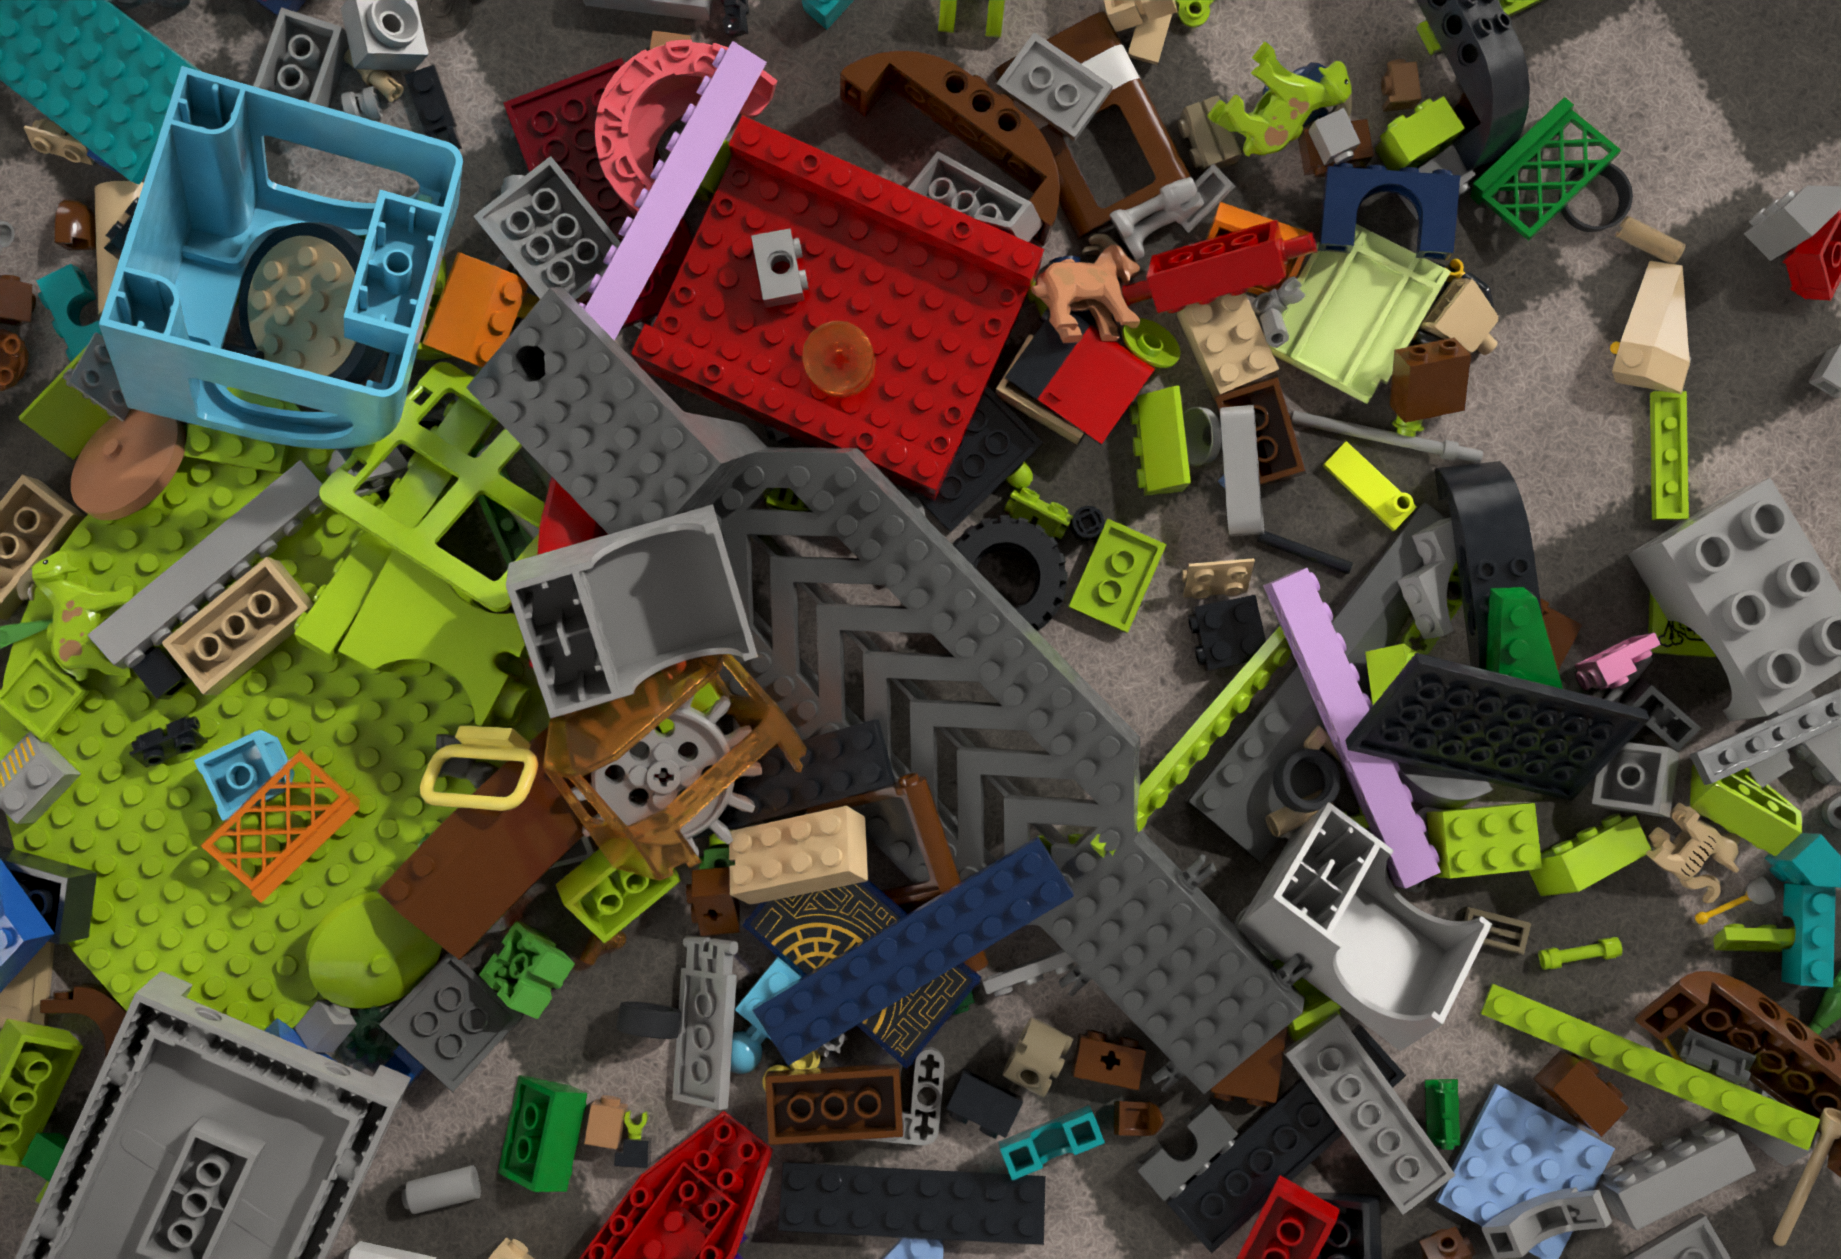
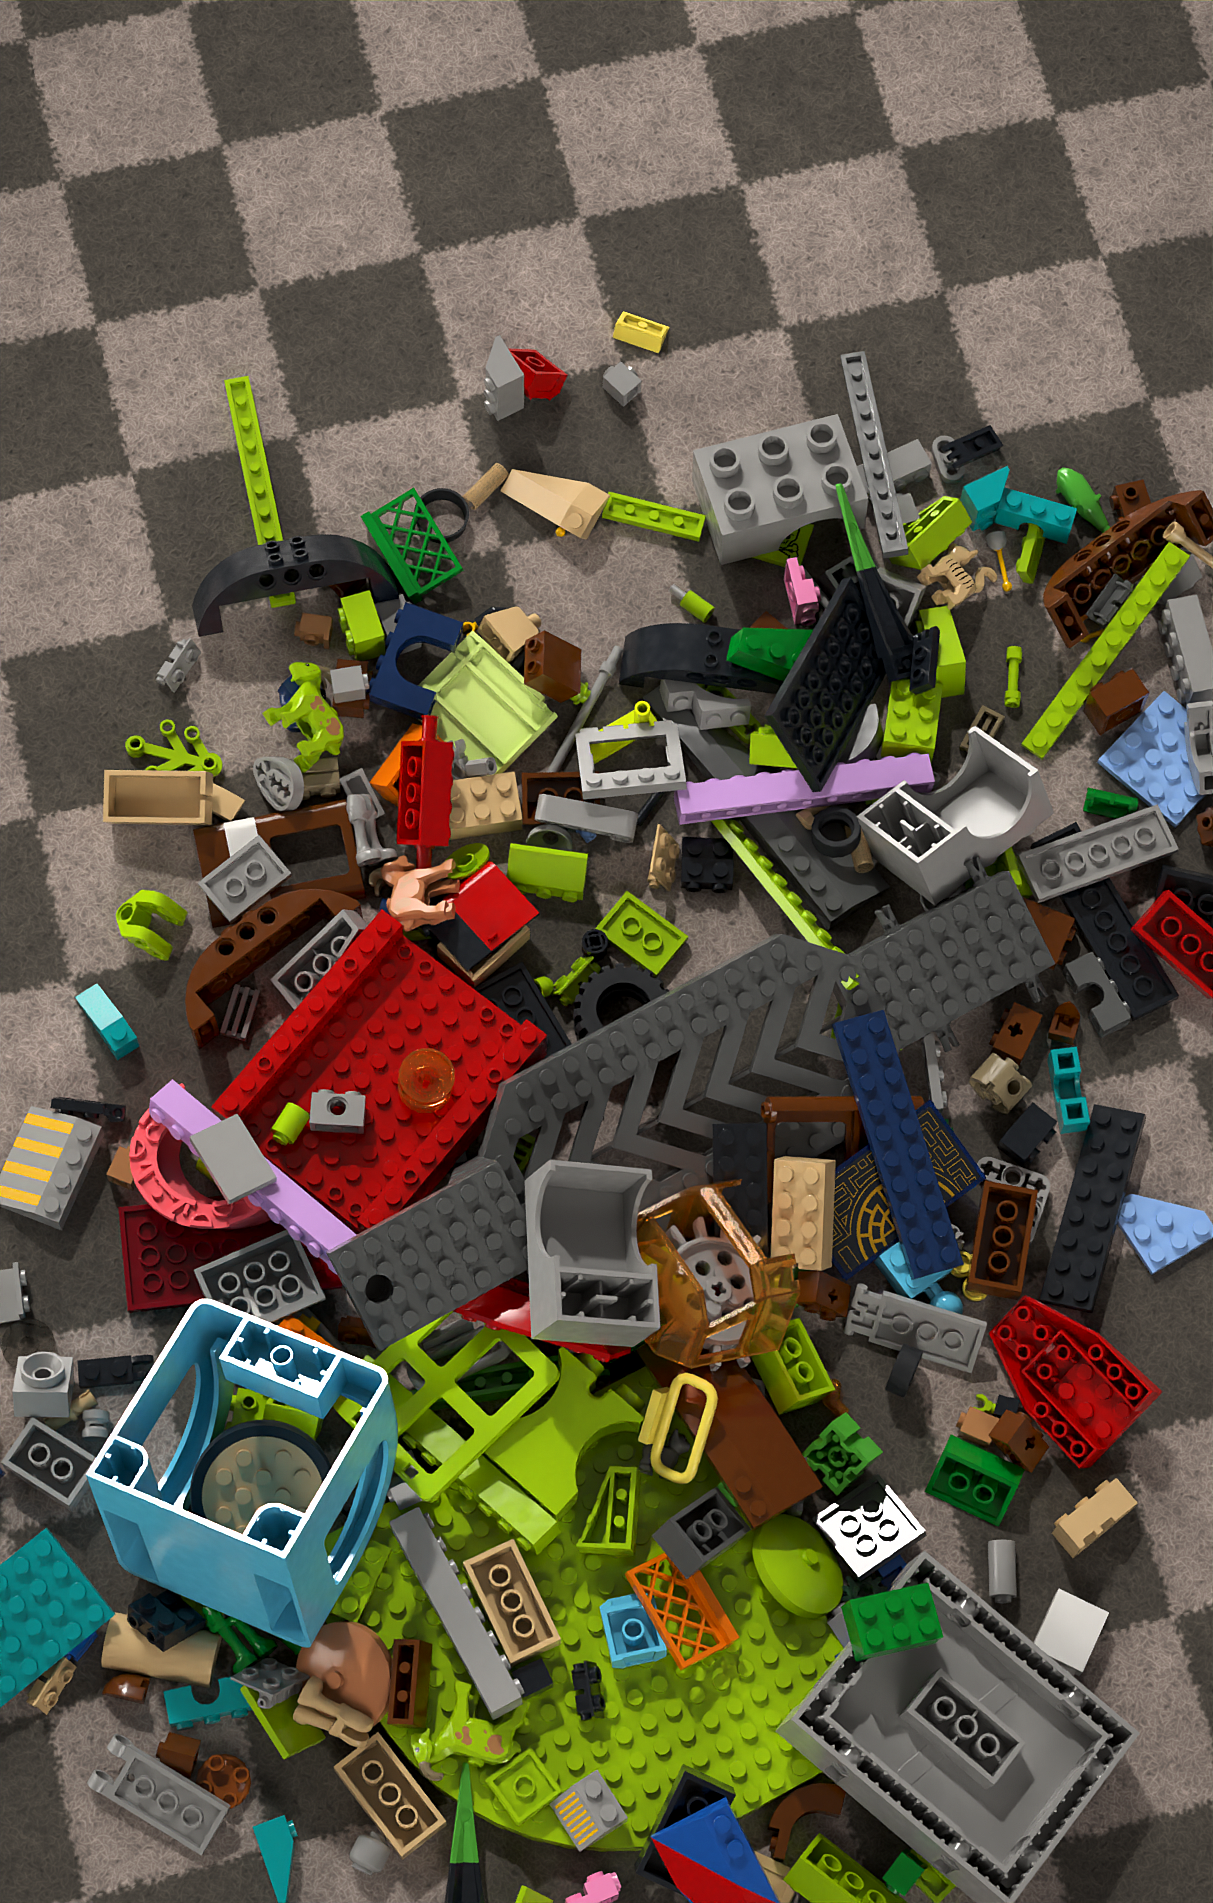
camera: 80 degrees left, 15 degrees down
none -> light grey tile [190,1114,277,1204]
none -> light grey tile [220,984,261,1041]
none -> light grey piece [253,756,304,811]
none -> lime brick [271,1102,310,1146]
none -> tan piece [293,1676,374,1748]
none -> reddish brown brick [387,1639,432,1729]
none -> hinge [575,720,687,799]
none -> lime wedge [576,1466,641,1556]
none -> dark grey brick [652,1486,751,1579]
none -> lime piece [669,584,715,623]
none -> black plate [835,483,914,682]
none -> green brick [841,1583,943,1662]
none -> black hinge [909,626,940,695]
none -> reddish brown brick [988,1410,1049,1473]

